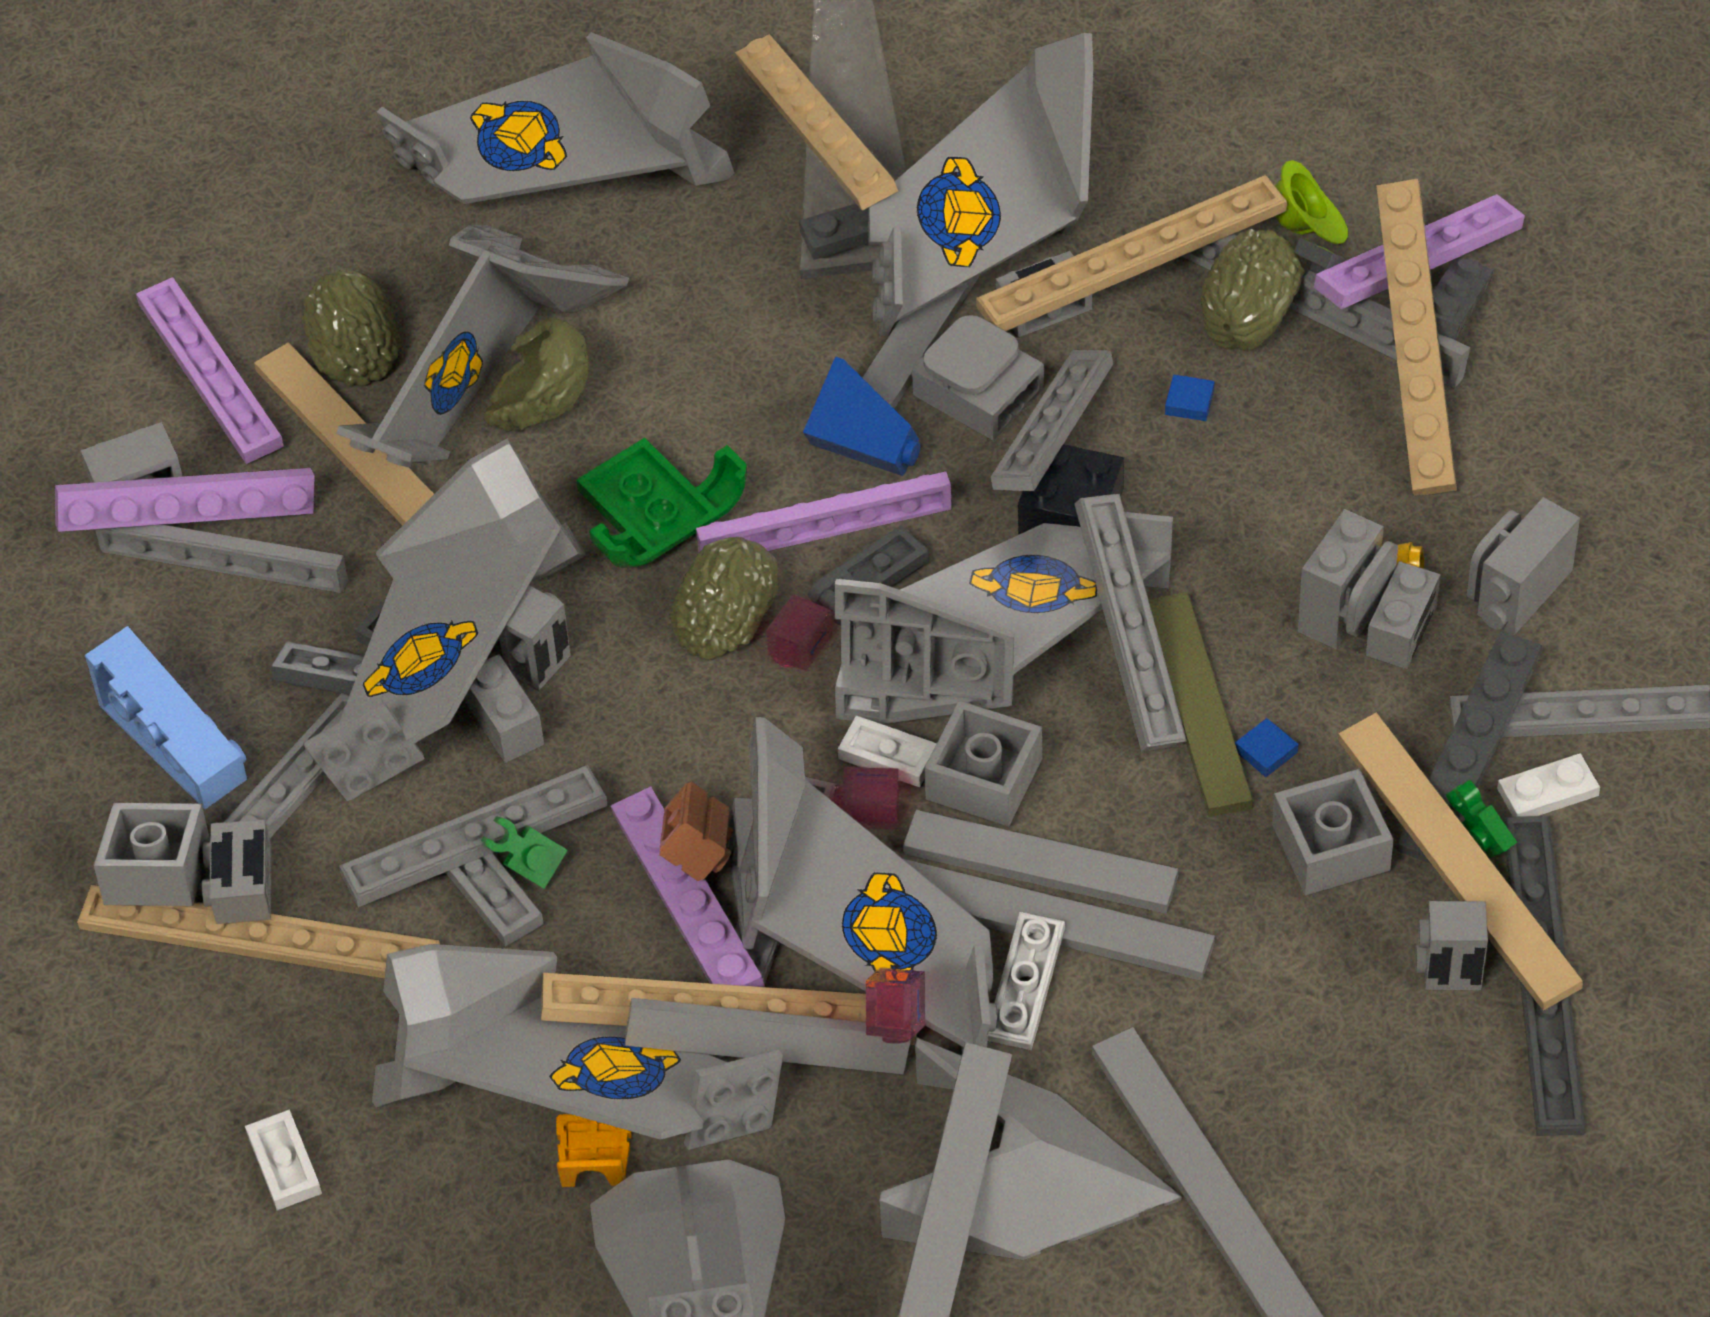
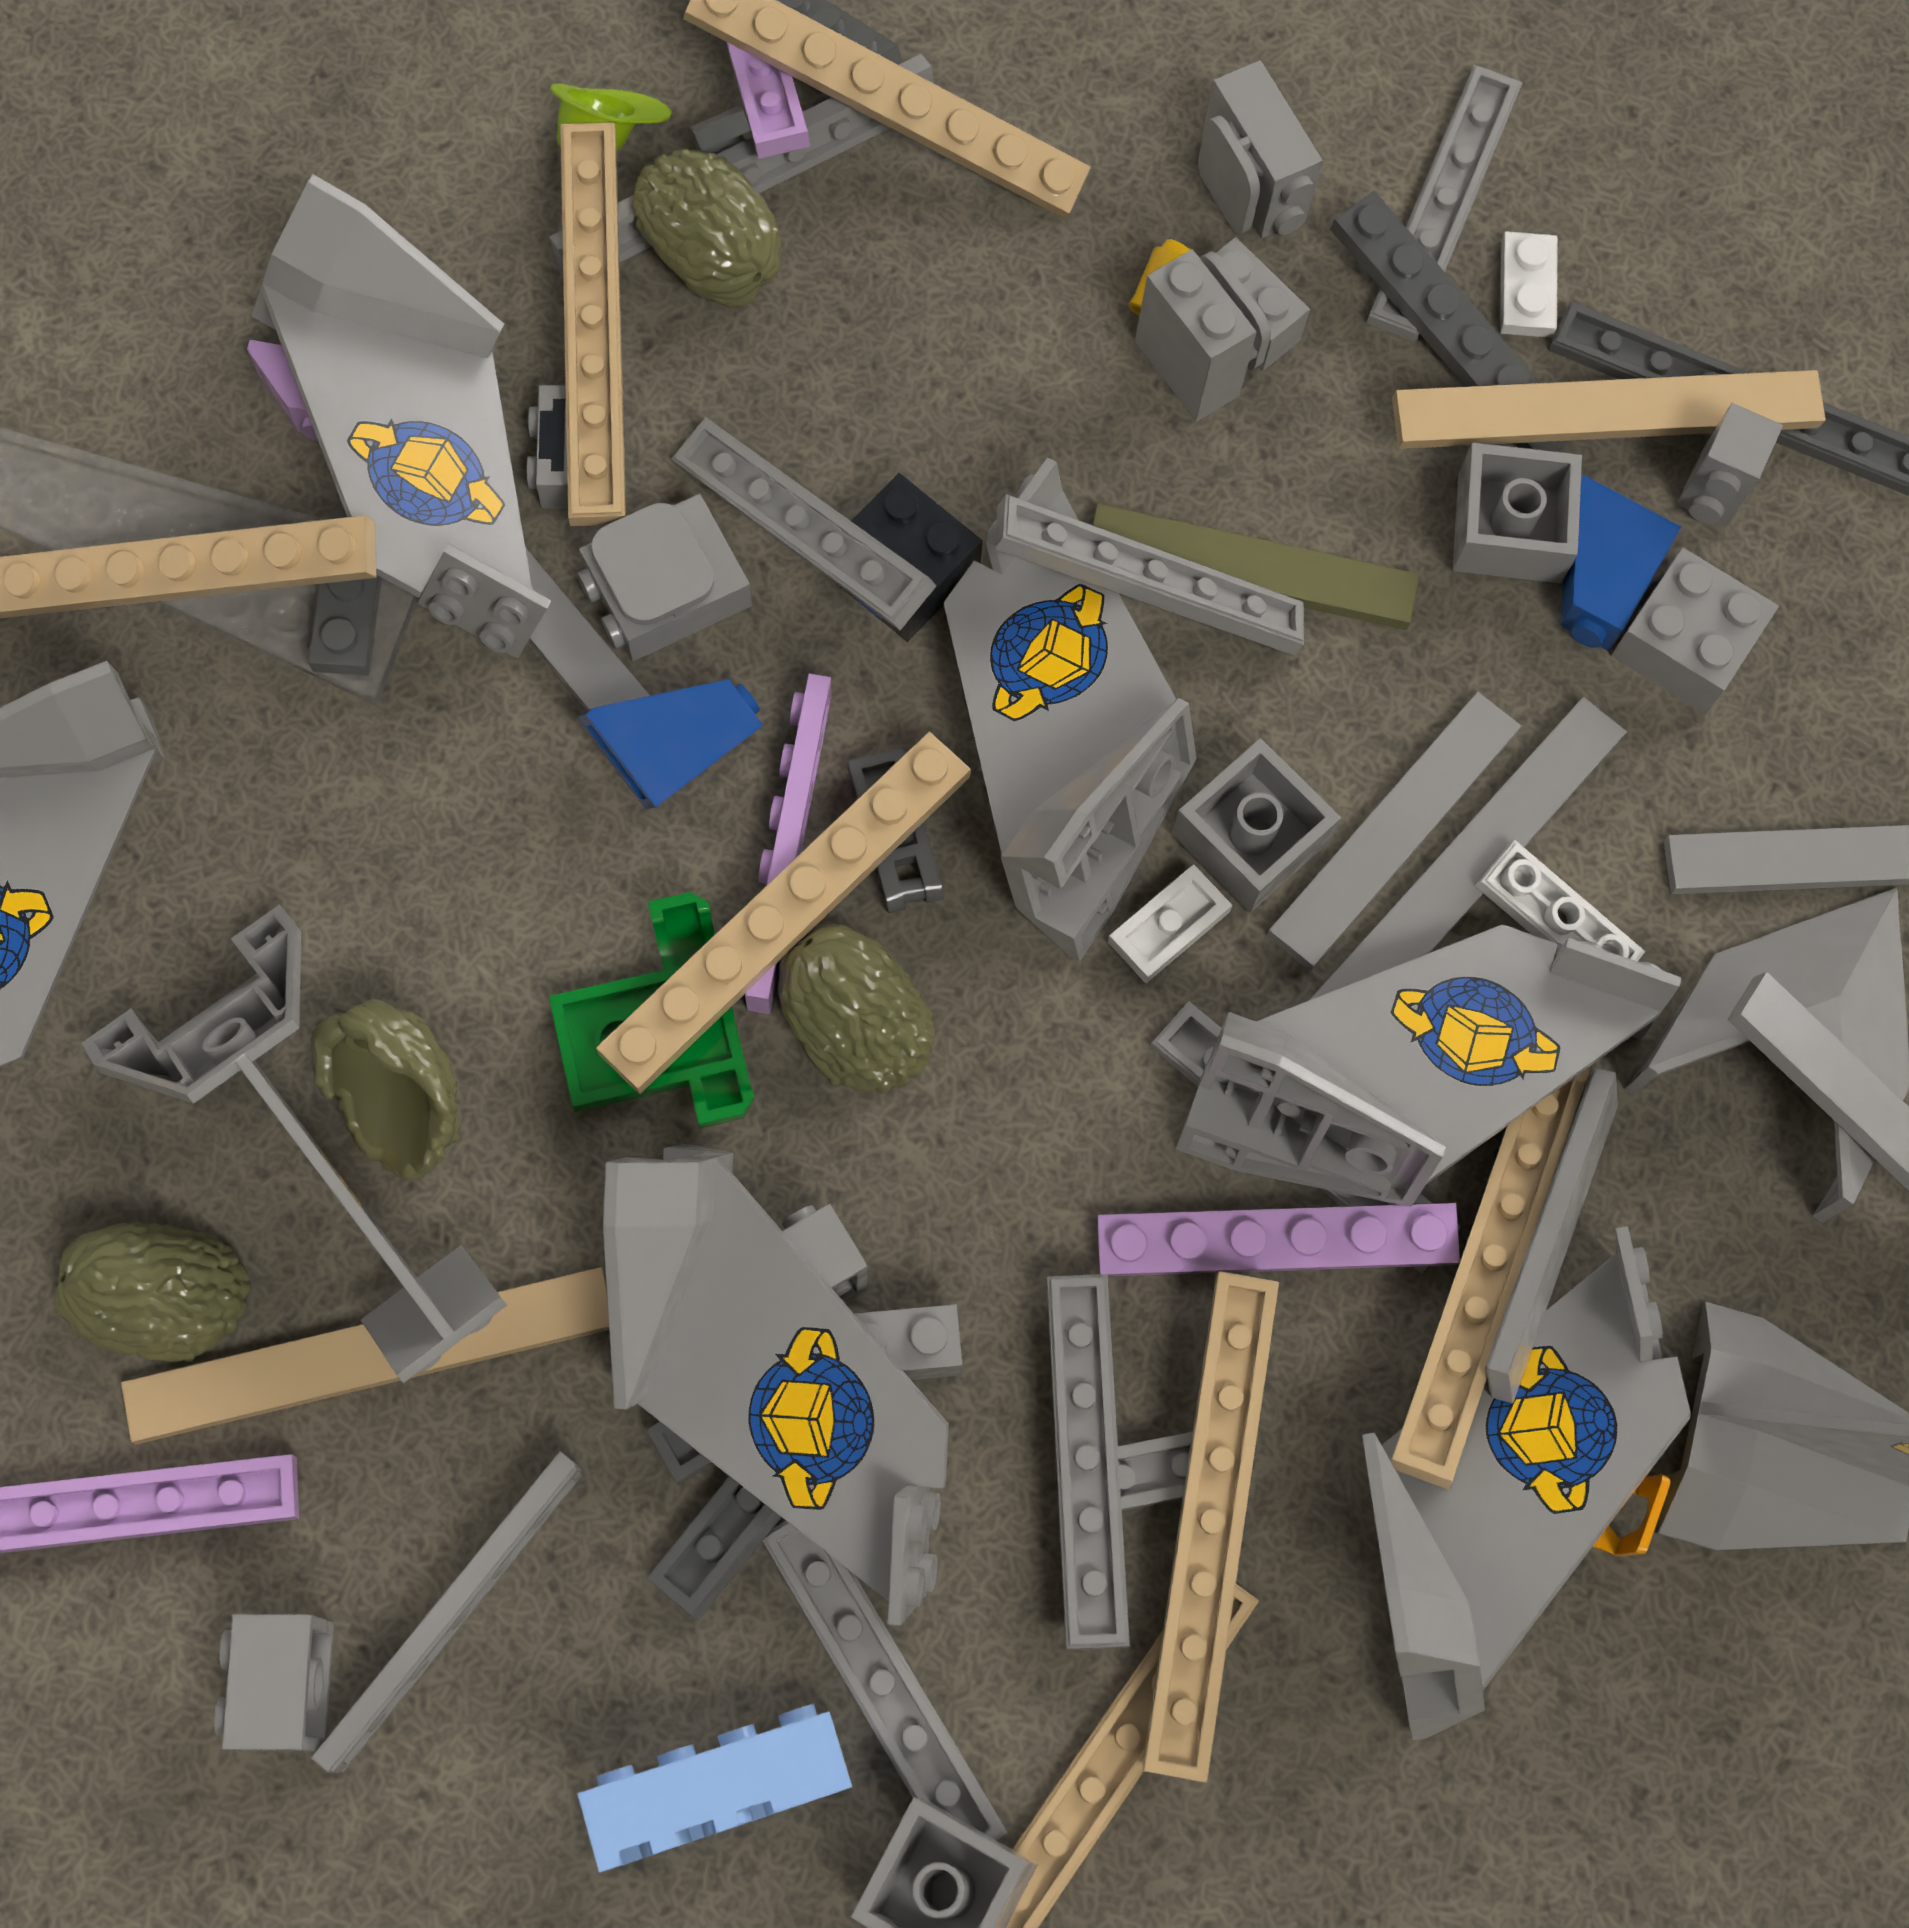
camera: 75 degrees left, 20 degrees up
lavender plate [55,468,314,532] -> none
brick [202,819,272,924] -> none
white plate [245,1110,322,1211] -> none
green plate [481,816,568,889] -> none
nougat brick [659,781,733,881] -> none
clear pink brick [766,594,832,672] -> none
clear pink brick [834,767,900,829] -> none
clear pink brick [866,968,925,1044] -> none
blue tile [1165,374,1215,421] -> none
blue tile [1235,718,1298,777] -> none
green plate [1446,780,1517,859] -> none
none -> tan plate [596,731,971,1095]
none -> tan plate [1142,1271,1279,1783]
none -> blue slope [1561,475,1681,651]
none -> light grey brick [1611,548,1779,715]

